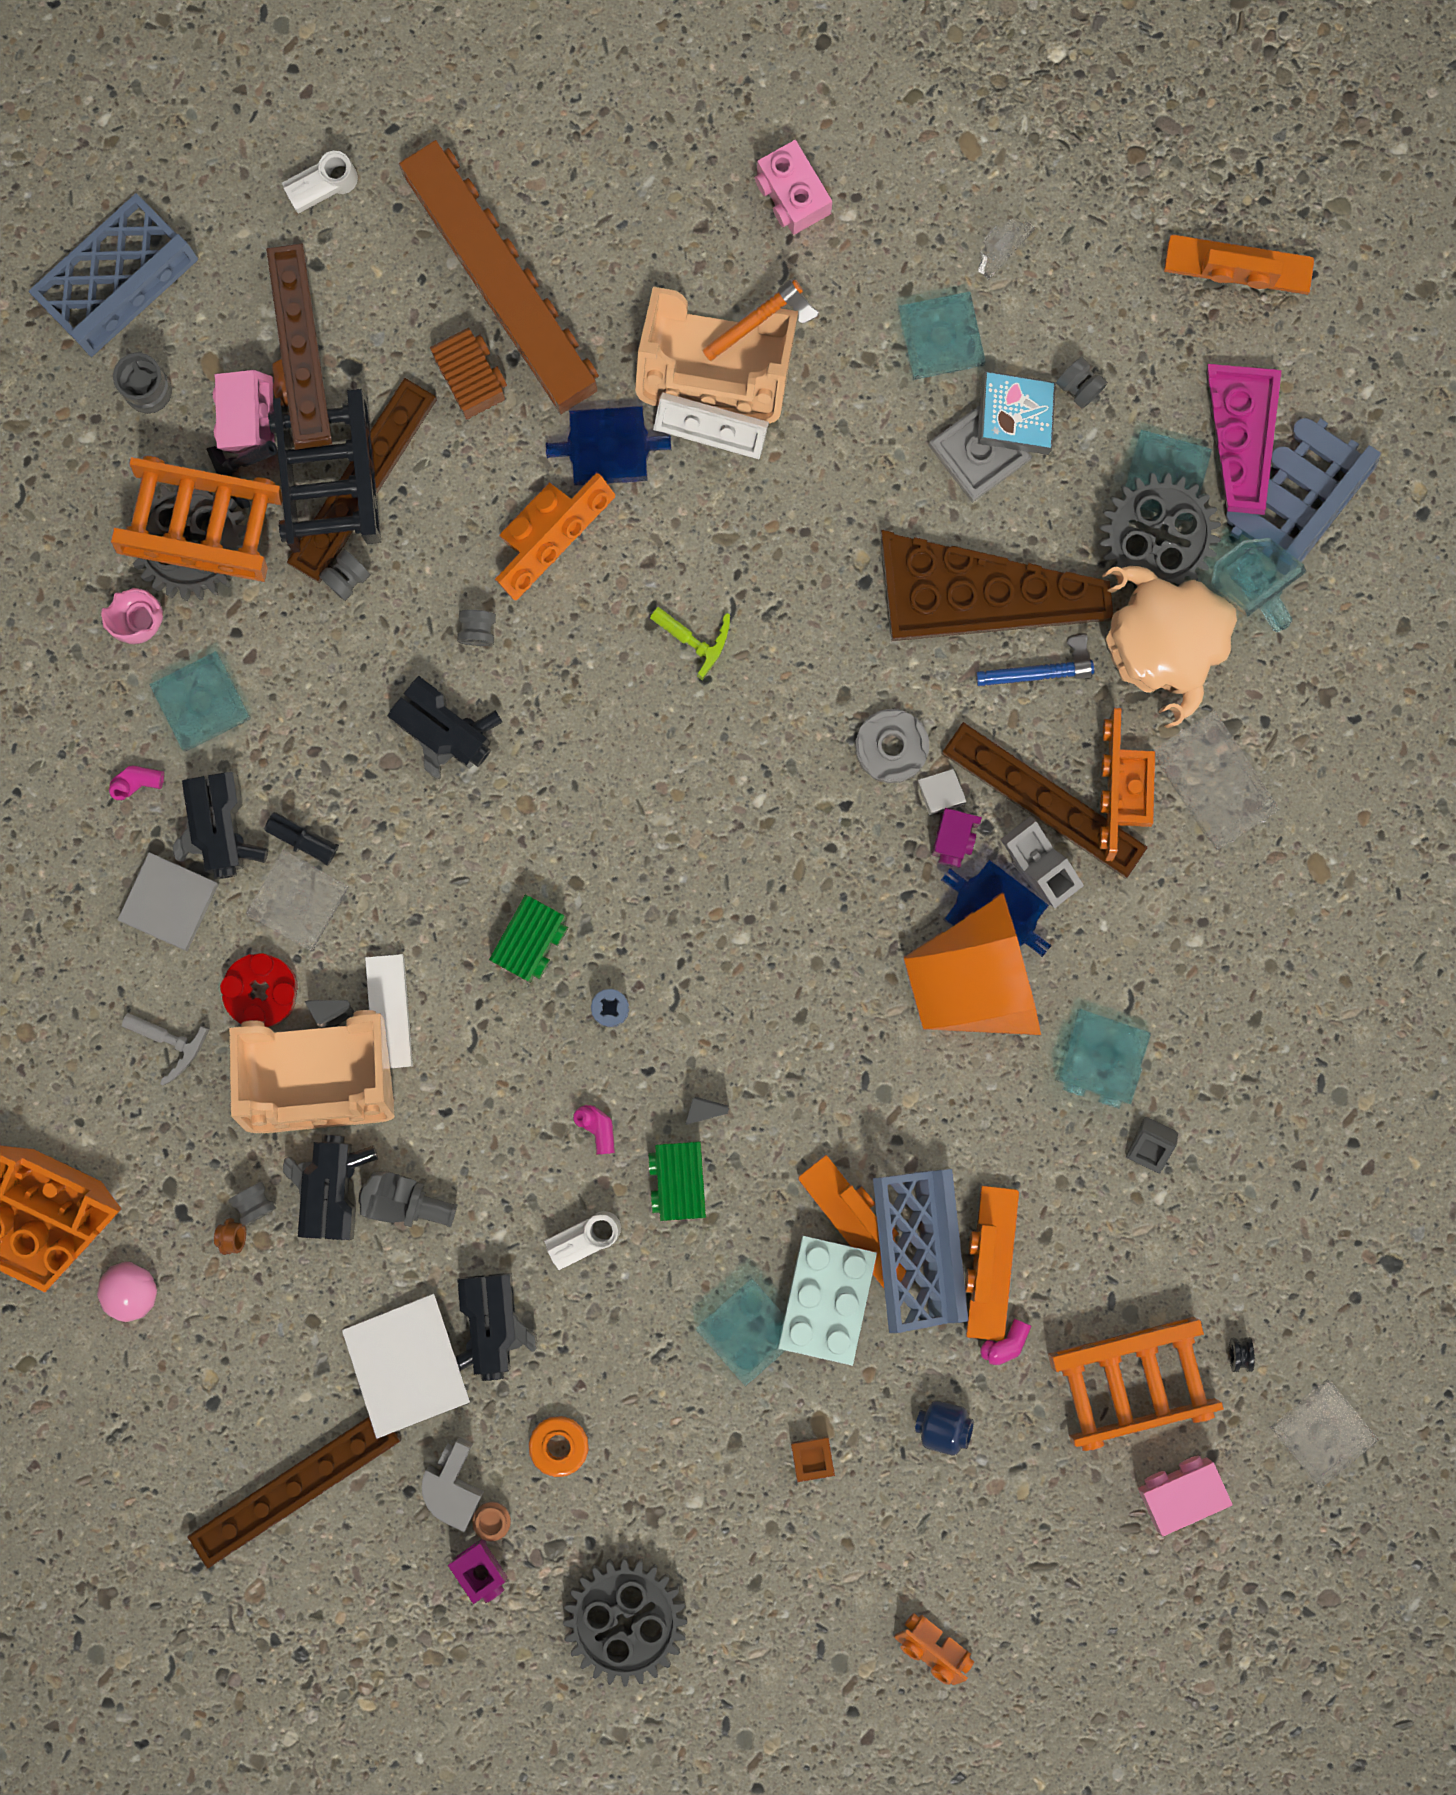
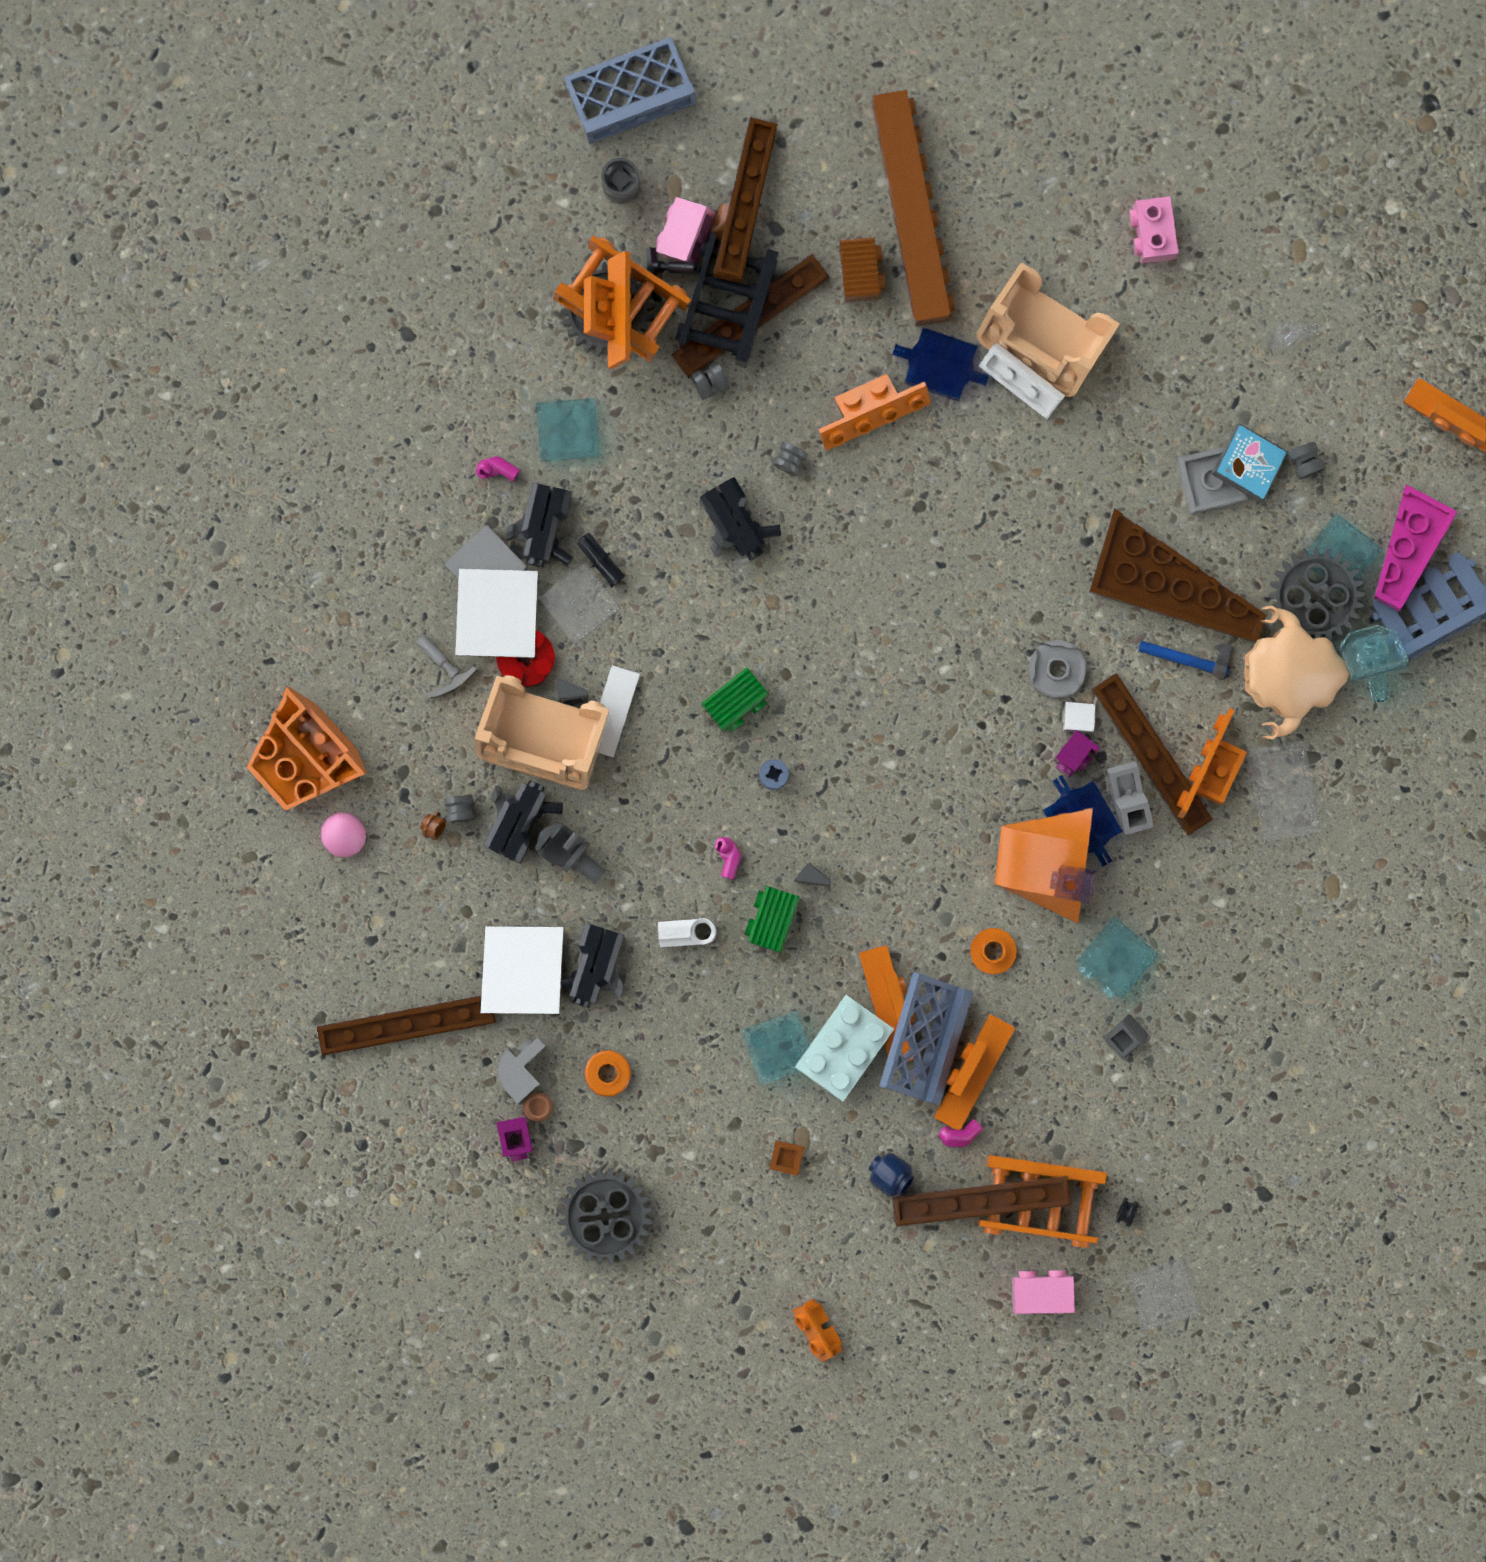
camera: 20 degrees right, 0 degrees up
bright pink hair [101,588,163,645] -> none
white piece [282,150,358,214] -> none
lime piece [650,607,730,680] -> none
orange piece [703,279,819,361] -> none
clear light blue plate [898,292,986,380] -> none
none -> white sticker [455,569,538,657]
none -> orange bracket [584,251,631,369]
none -> reddish brown tile [892,1176,1072,1227]
none -> orange piece [970,928,1017,975]
none -> brick [1050,865,1097,904]

